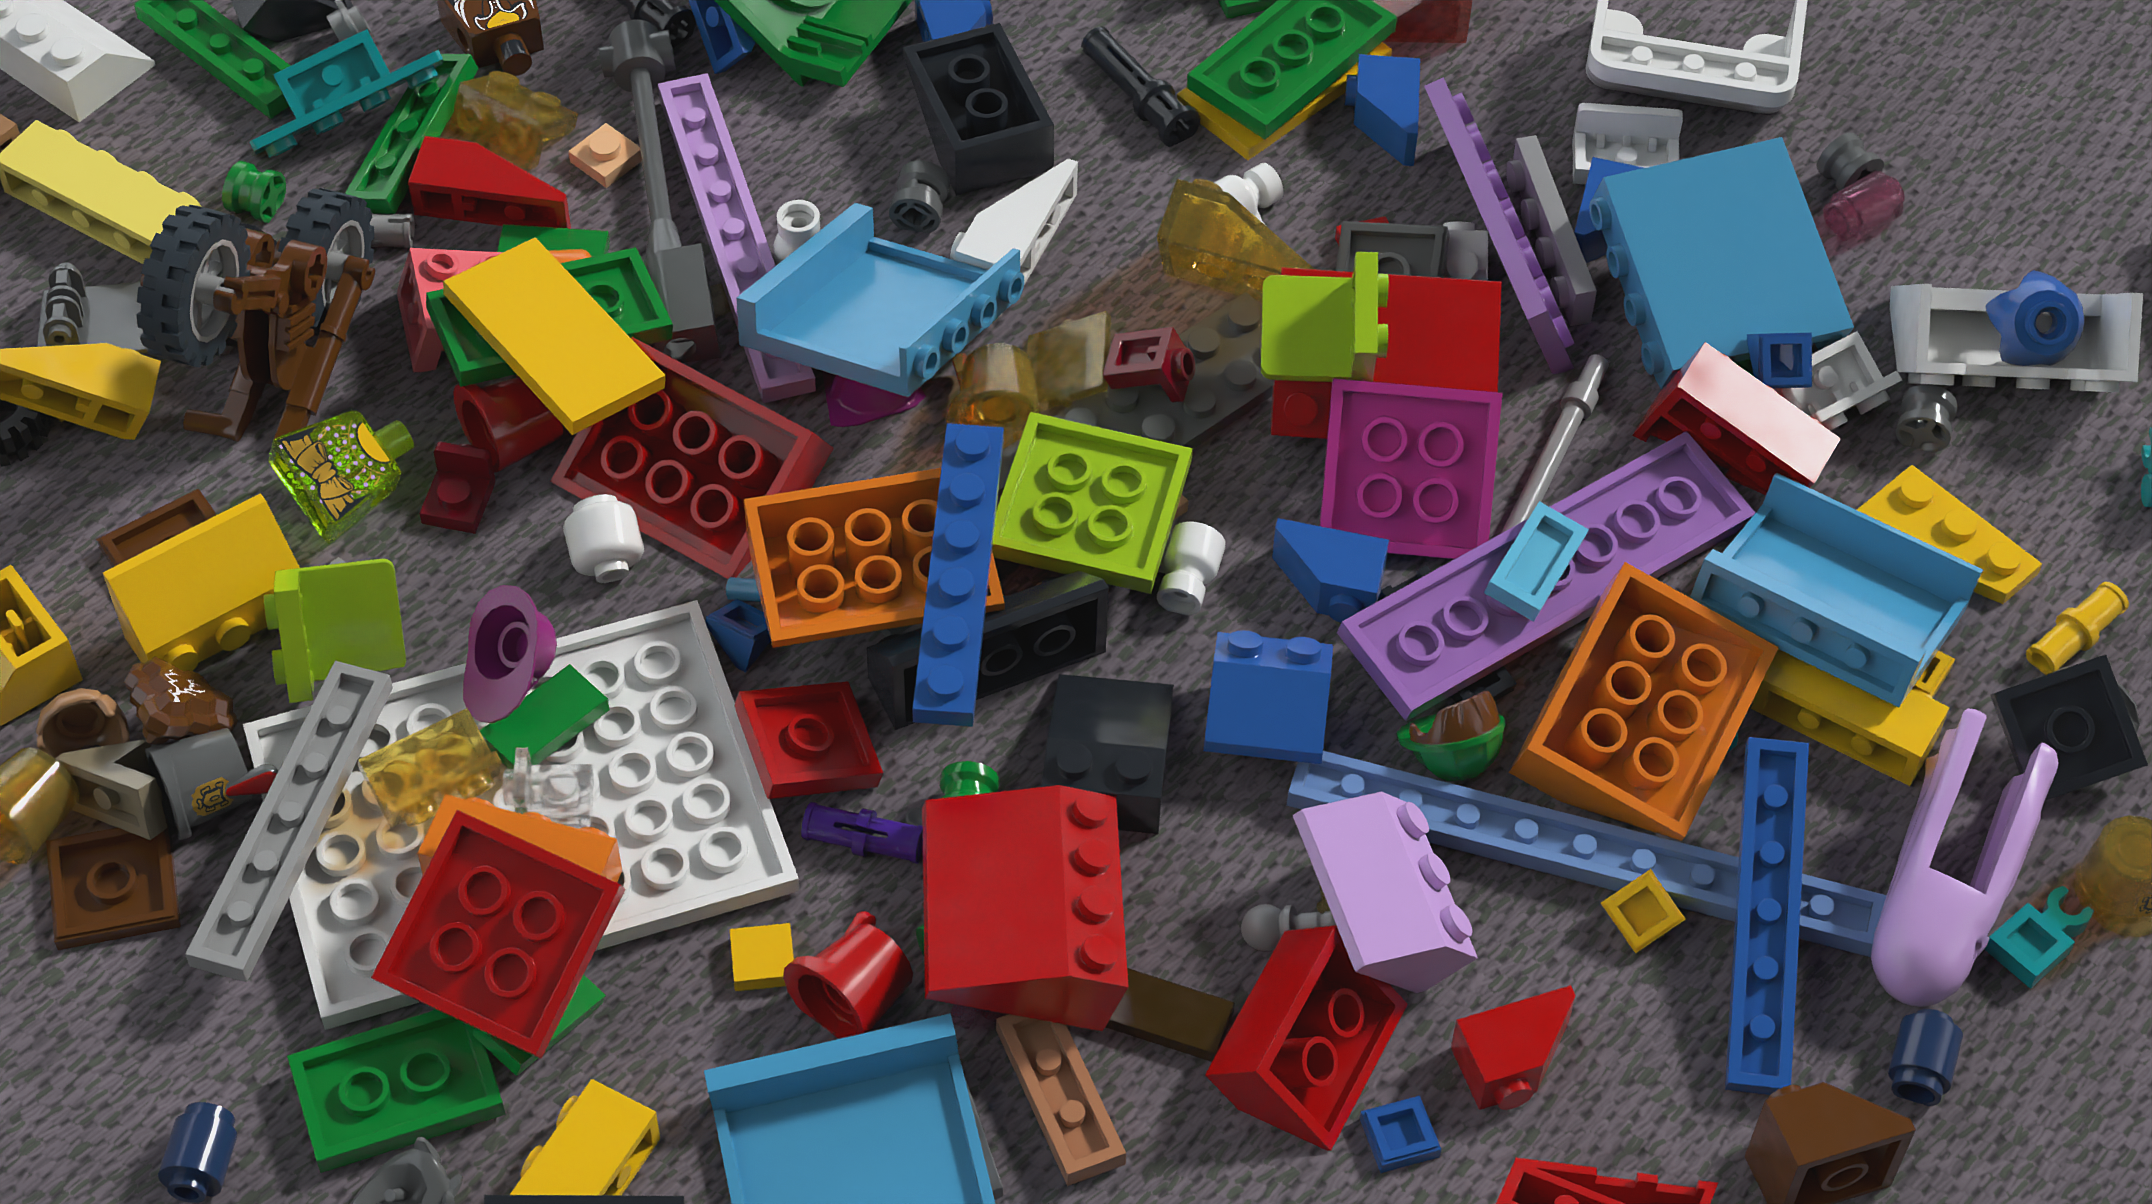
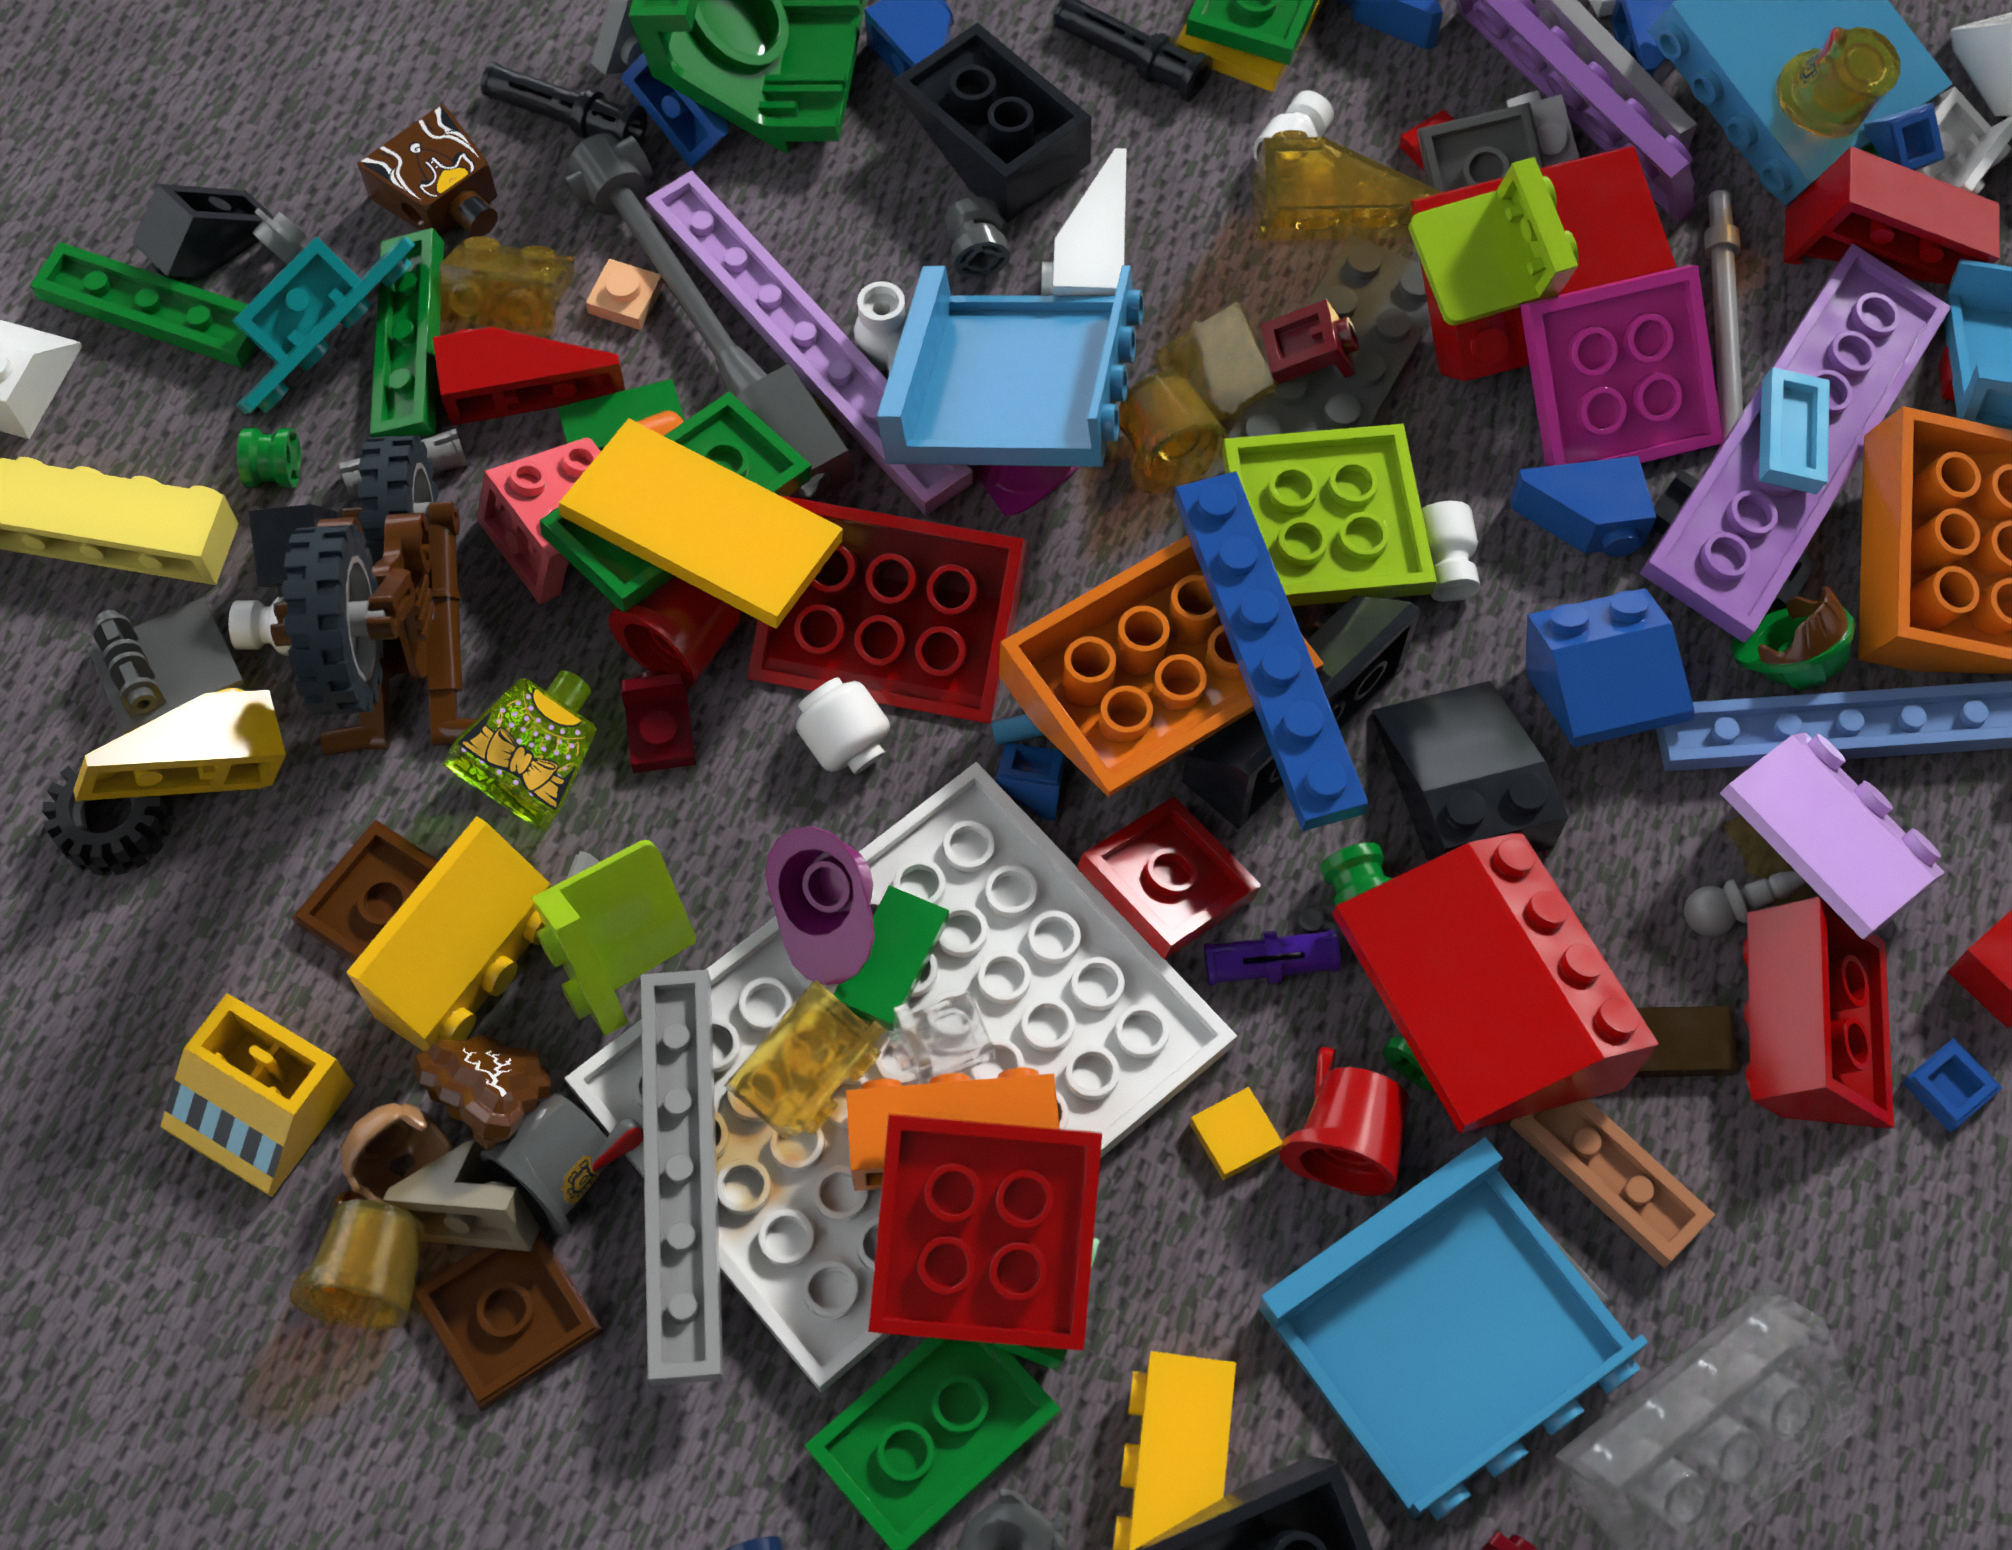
camera: 20 degrees left, 10 degrees up
none -> clear yellow hat [1777,27,1900,139]

